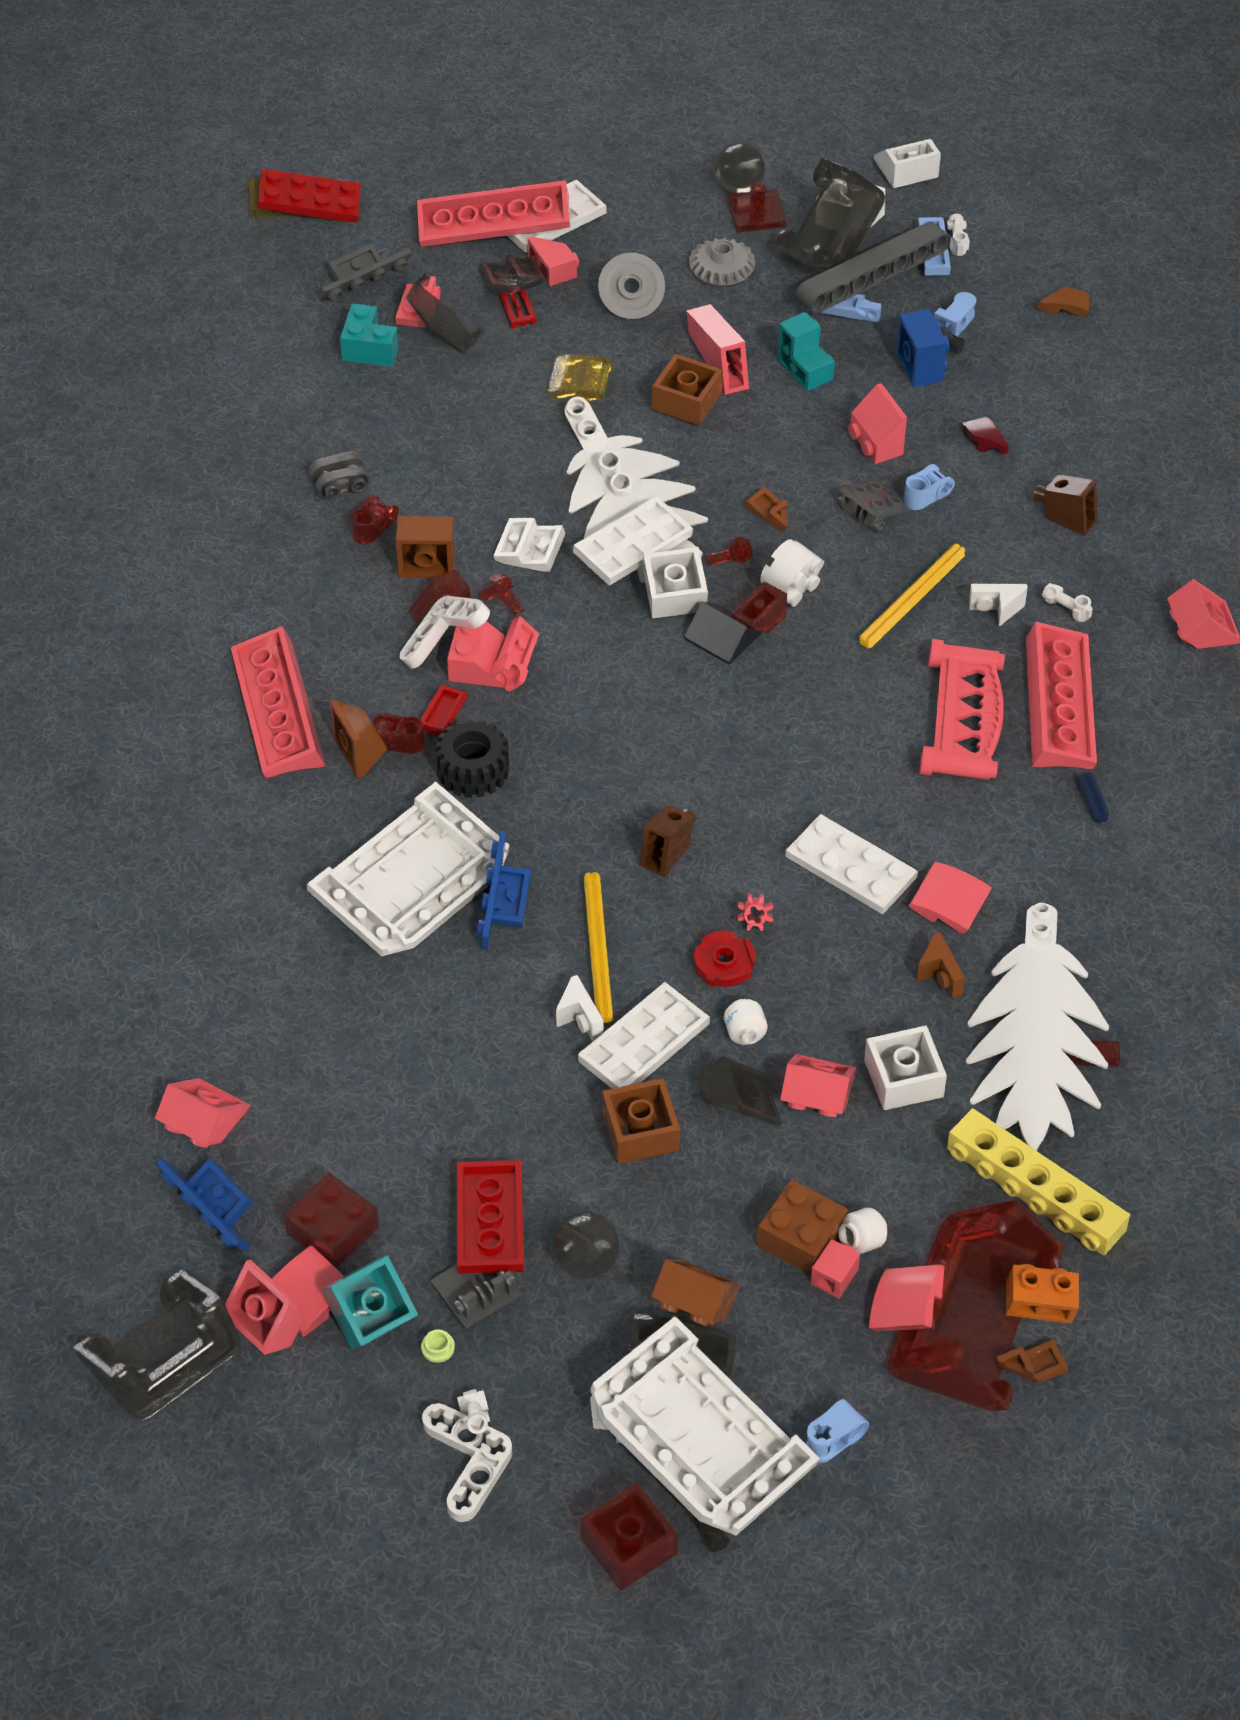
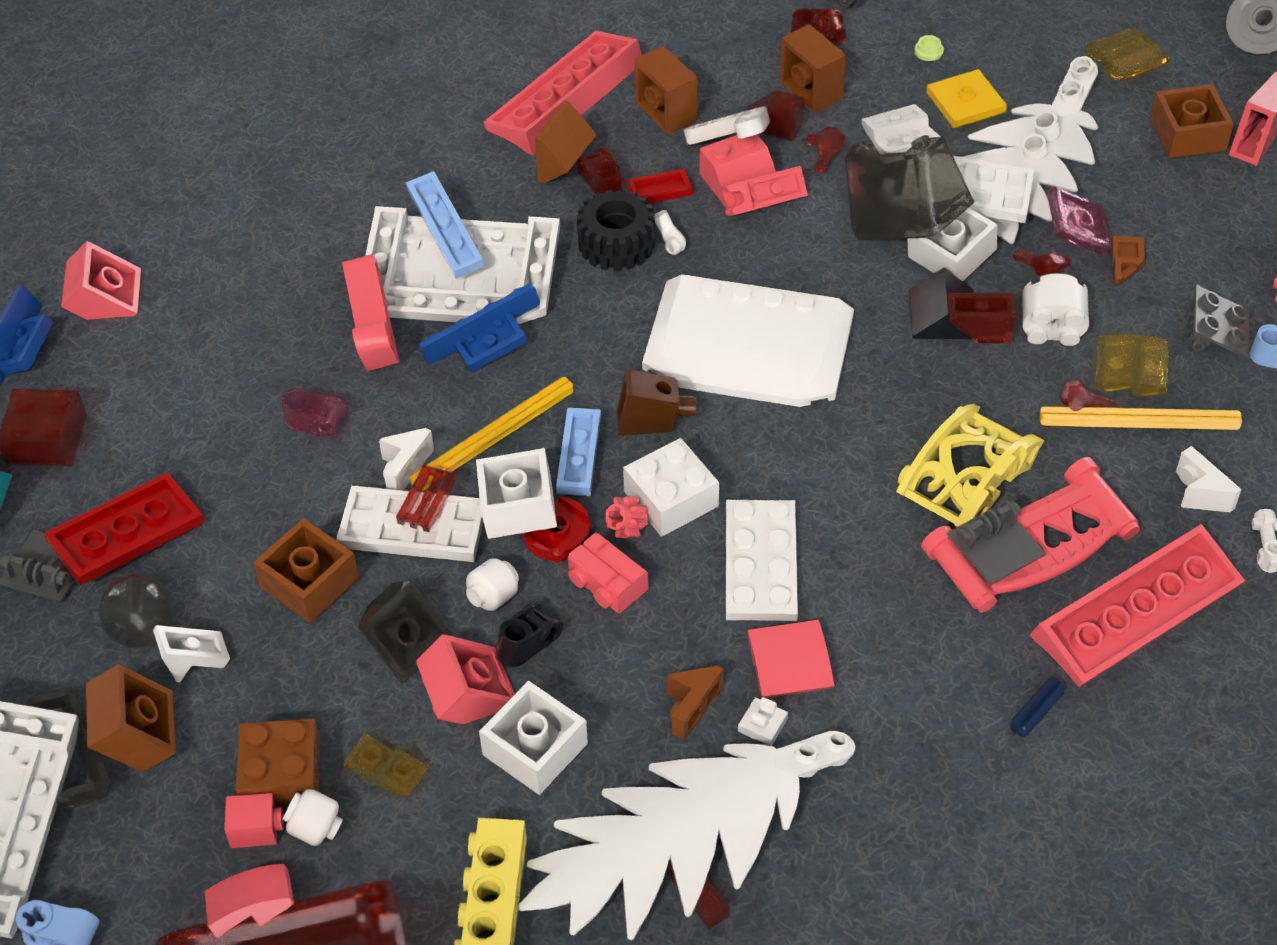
camera: 55 degrees right, 0 degrees up
none -> white slope [153,625,230,682]
none -> clear pink piece [281,388,349,440]
none -> coral beam [342,254,399,372]
none -> clear yellow slope [343,733,429,799]
none -> clear red tile [396,465,456,532]
none -> light blue plate [406,171,484,279]
none -> white brick [476,448,557,539]
none -> black piece [496,602,563,667]
none -> light blue plate [556,408,601,496]
none -> coral brick [568,532,648,614]
none -> white brick [623,438,719,537]
none -> dark orange brick [634,46,699,135]
none -> white slope [642,274,854,407]
none -> white arm [655,210,686,255]
none -> white tile [738,697,788,746]
none -> clear smoke windscreen [845,135,975,240]
none -> light yellow fence [896,404,1044,527]
none -> yellowish green plate [915,35,944,61]
none -> yellow plate [926,69,1007,128]
none -> dark grey hinge [947,501,1046,586]
none -> clear pink tile [1047,186,1112,256]
none -> clear red piece [1060,380,1117,411]
none -> clear yellow slope [1095,334,1169,396]

